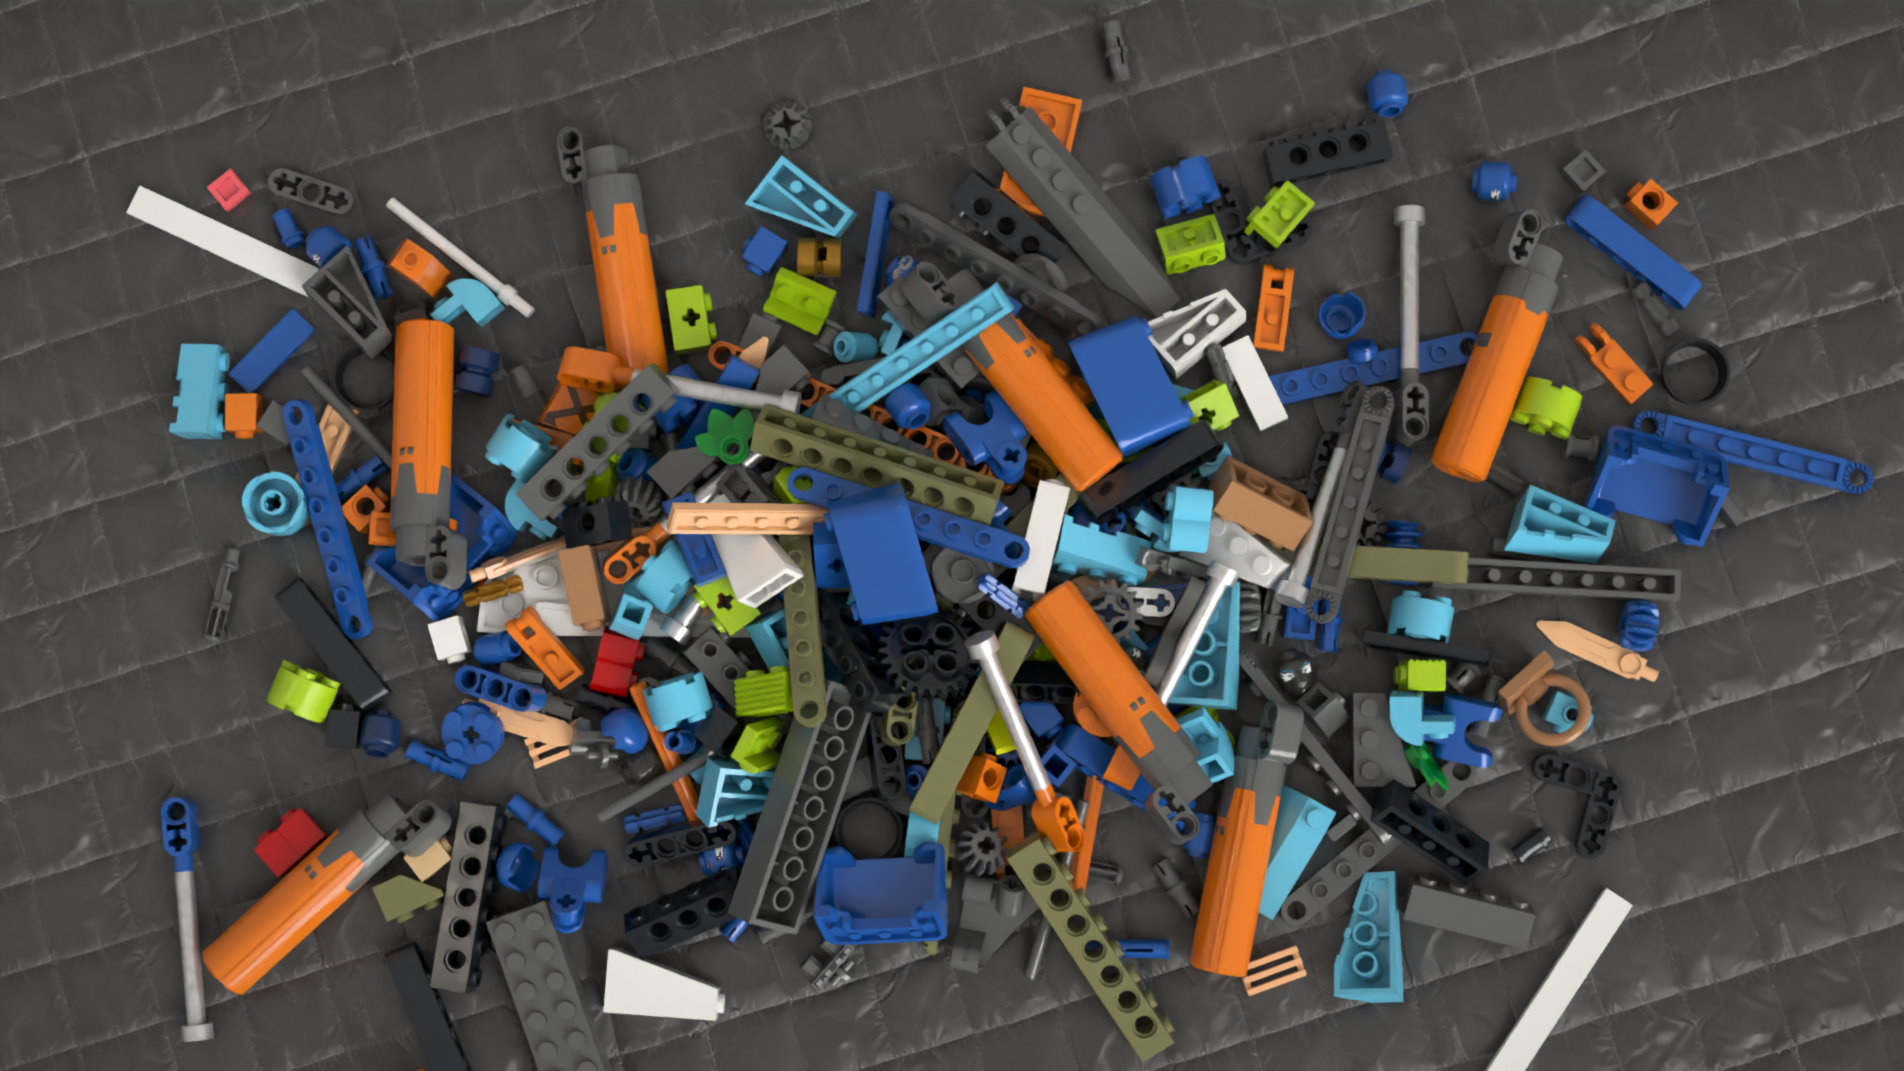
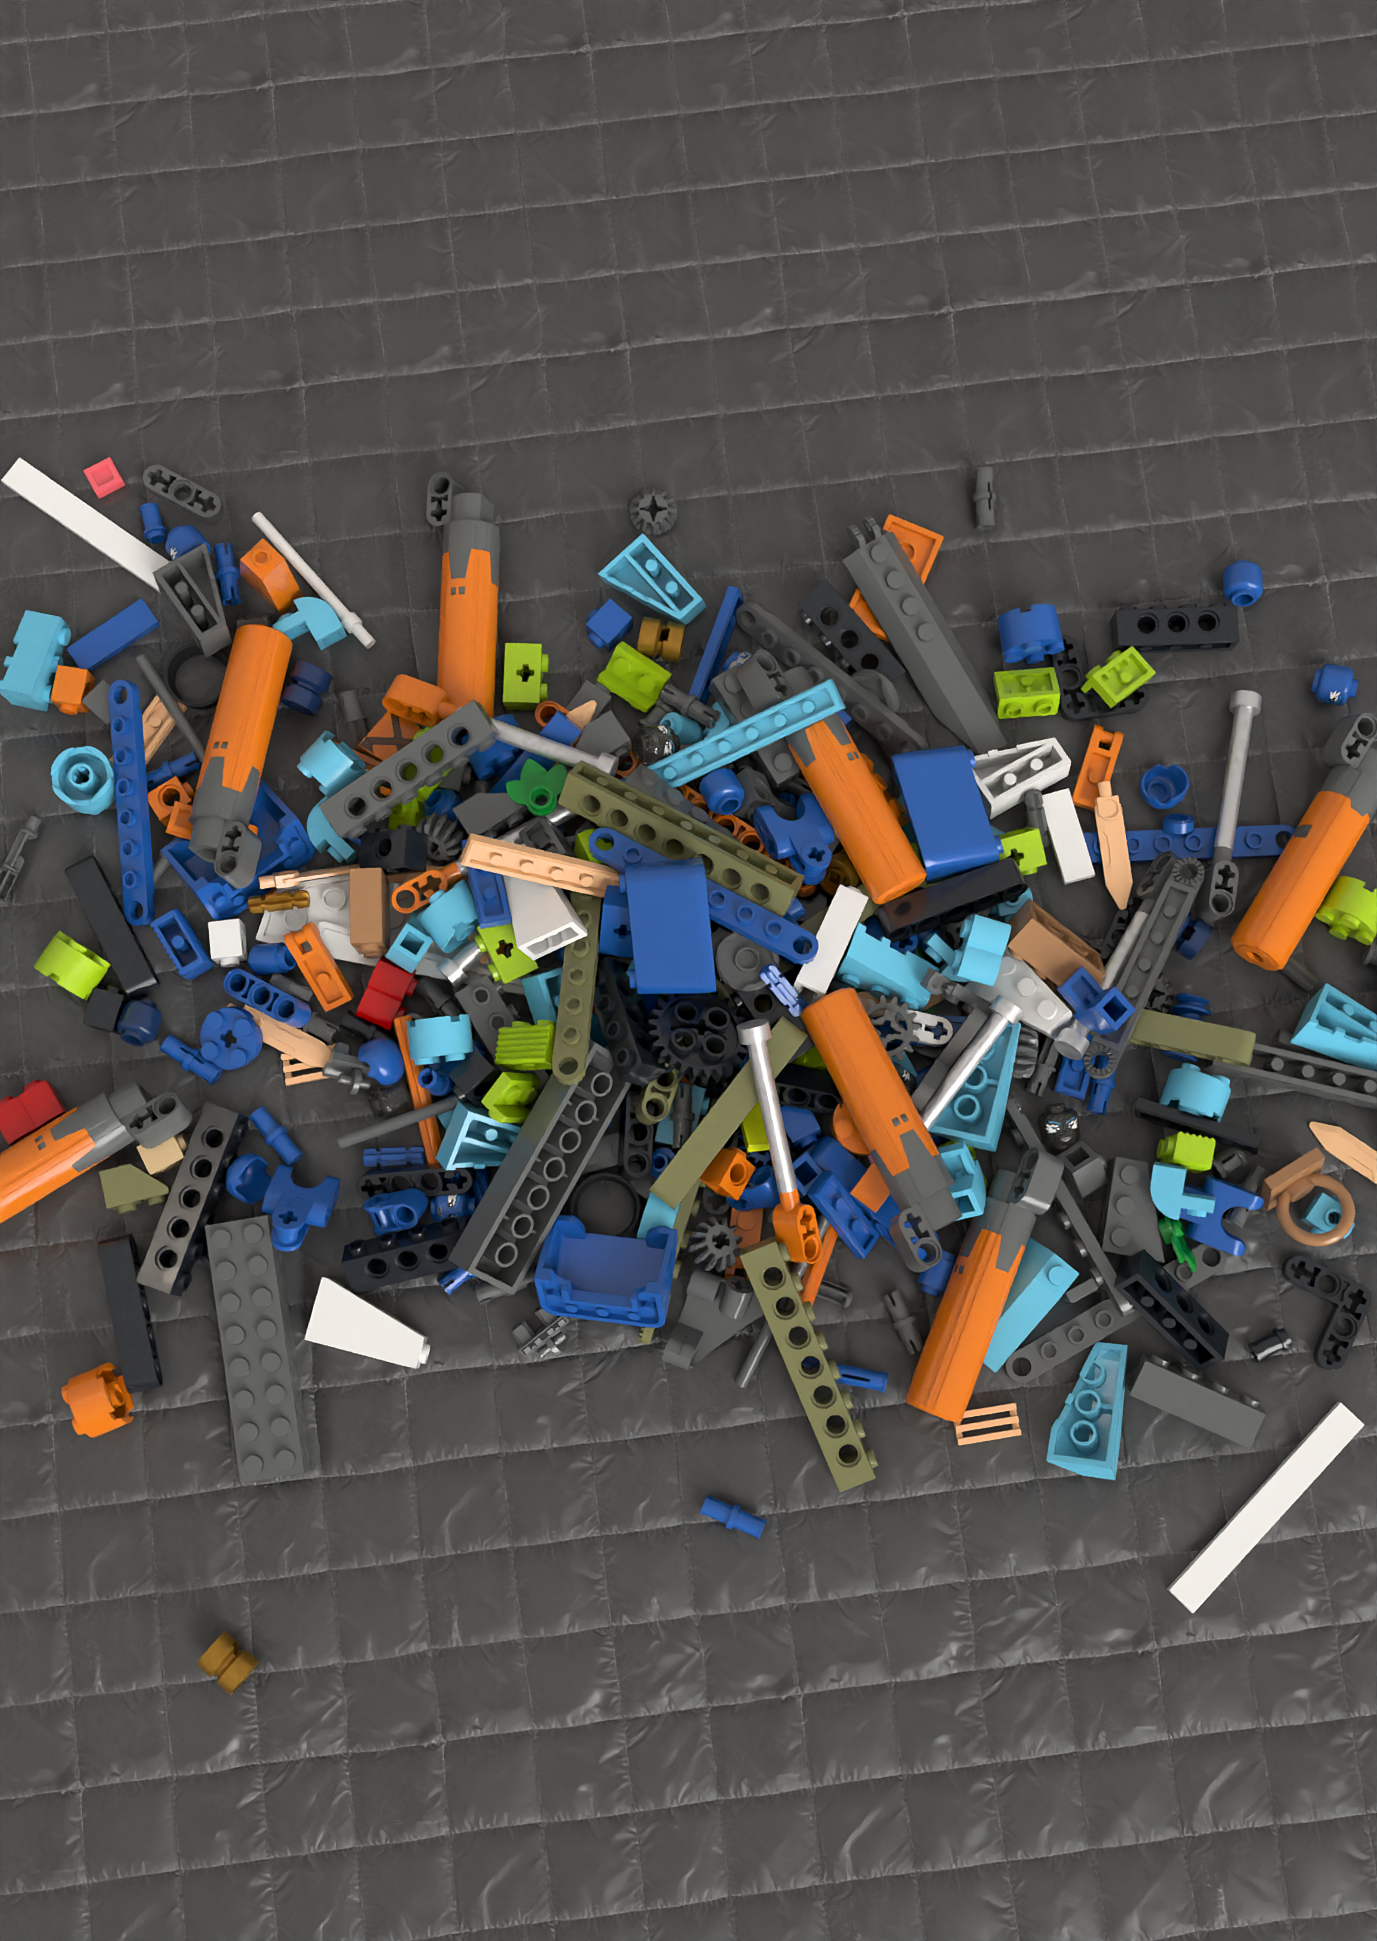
camera: 10 degrees right, 5 degrees down
none -> blue brick [150,908,214,981]
none -> blue piece [363,1188,428,1235]
none -> clear smoke head [632,724,680,766]
none -> dark grey pin [659,683,721,729]
none -> blue tile [807,1170,880,1259]
none -> blue brick [1057,966,1136,1034]
none -> light nougat piece [1094,781,1133,910]

